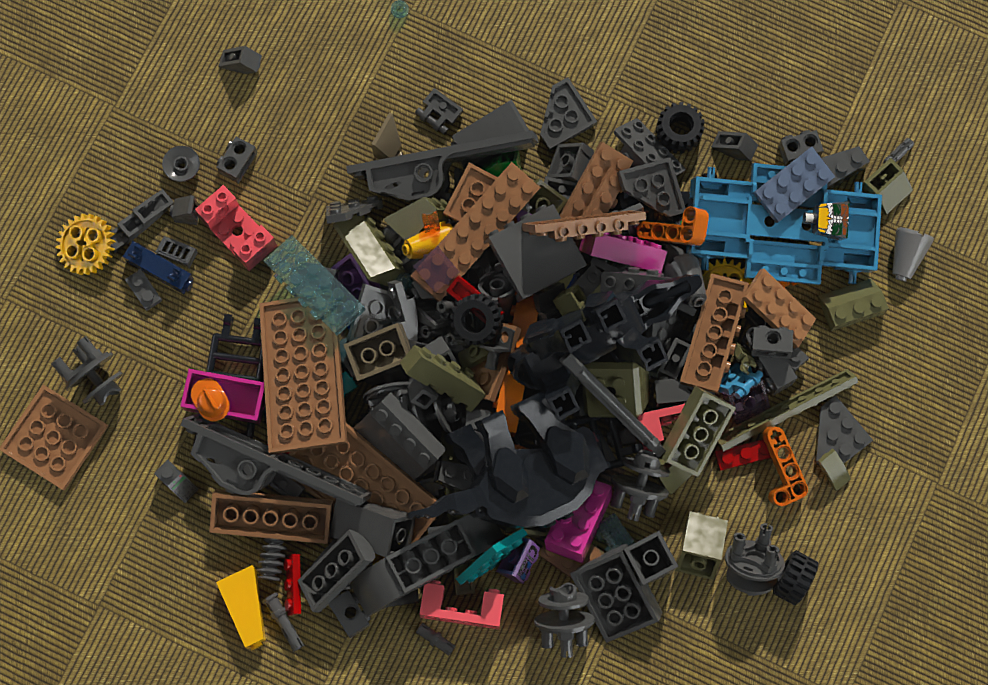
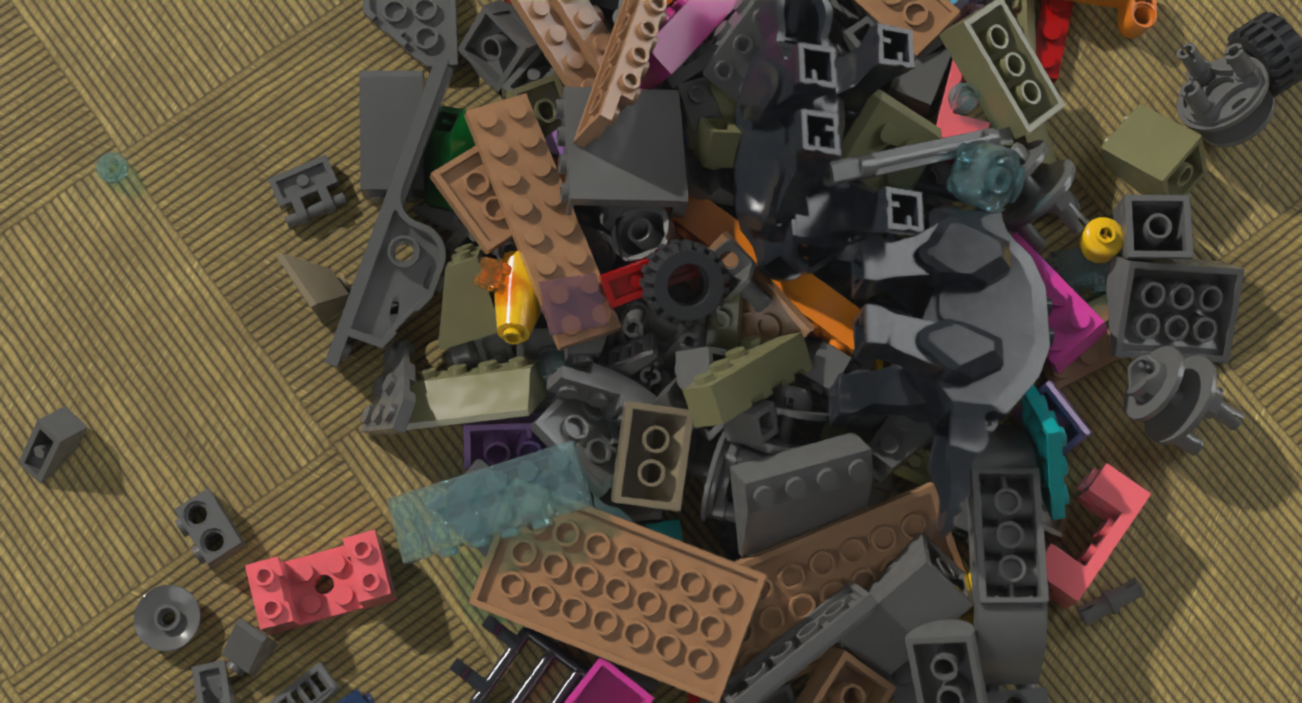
camera: 60 degrees left, 0 degrees up
none -> clear light blue brick [947,140,1025,213]
none -> clear light blue plate [948,83,980,114]
none -> yellow head [1079,217,1123,263]

